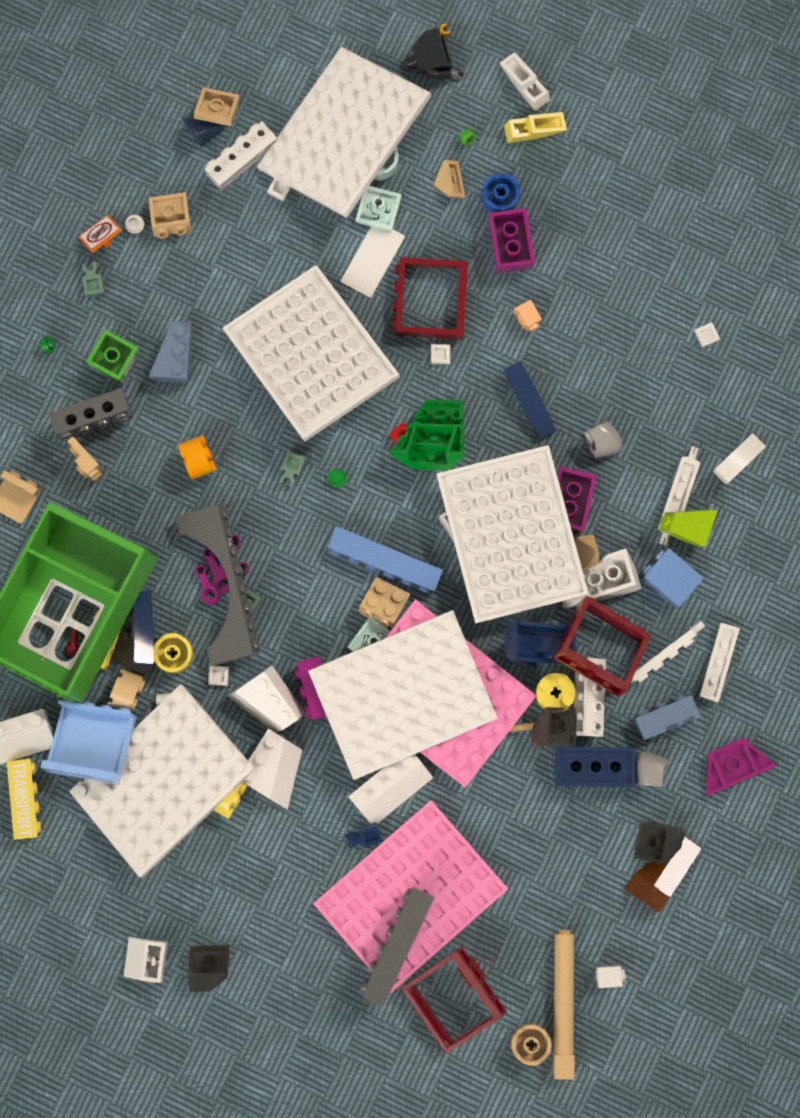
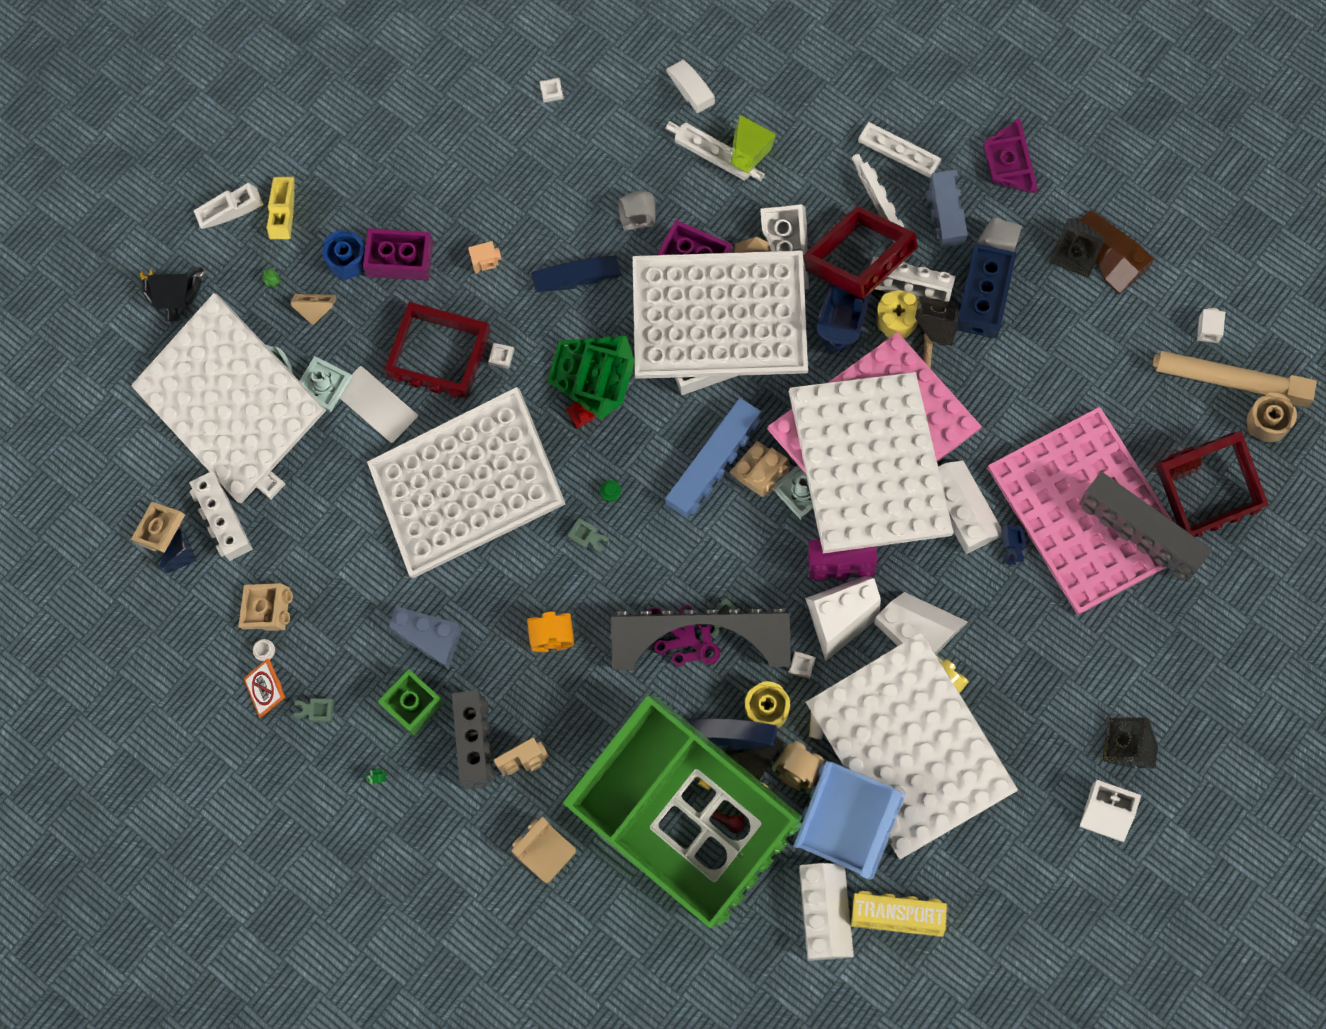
camera: 70 degrees left, 10 degrees down
medium blue brick [642,548,704,609] -> none

